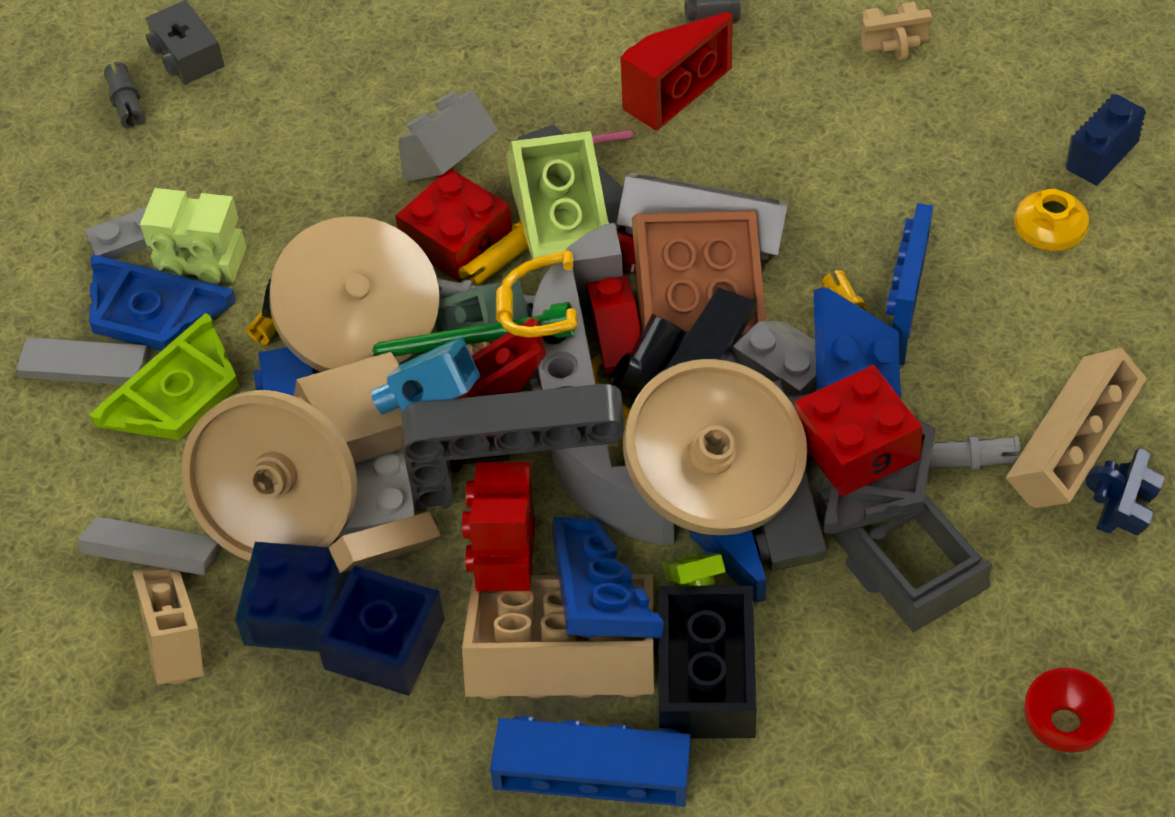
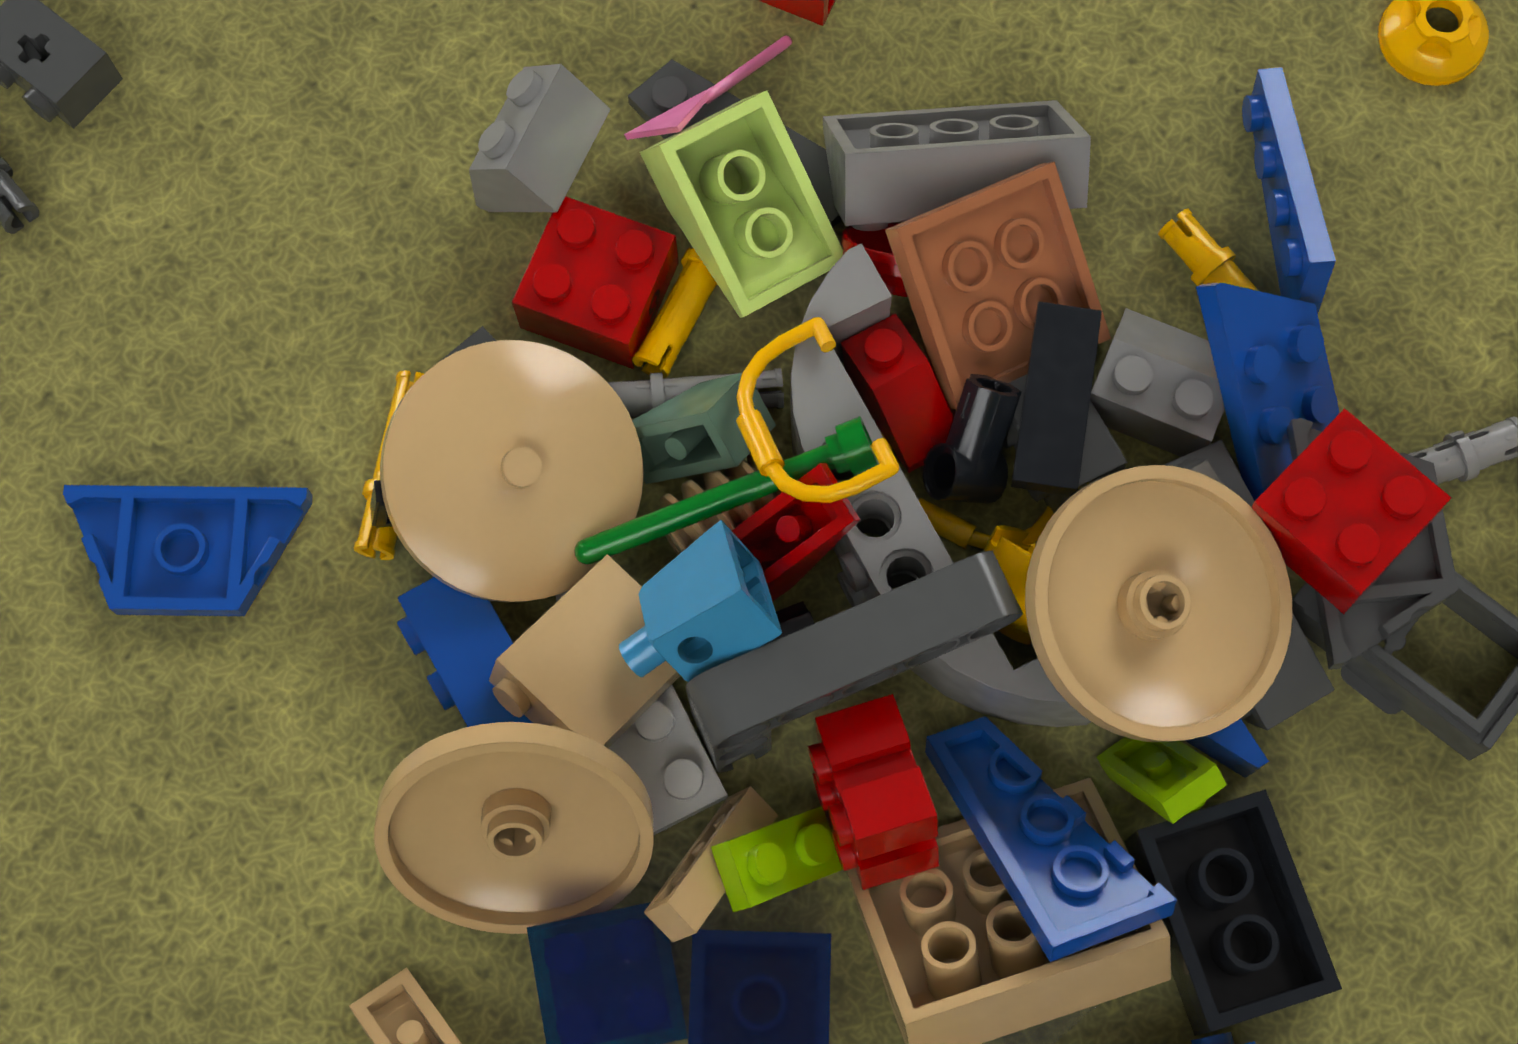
camera: 20 degrees left, 20 degrees up
light grey tile [16,337,149,385] -> none
light grey tile [78,517,221,575] -> none
light grey plate [85,207,147,259] -> none
lime wing [89,313,239,441] -> none
yellowish green brick [140,188,246,285] -> none
none -> lime plate [711,806,843,912]

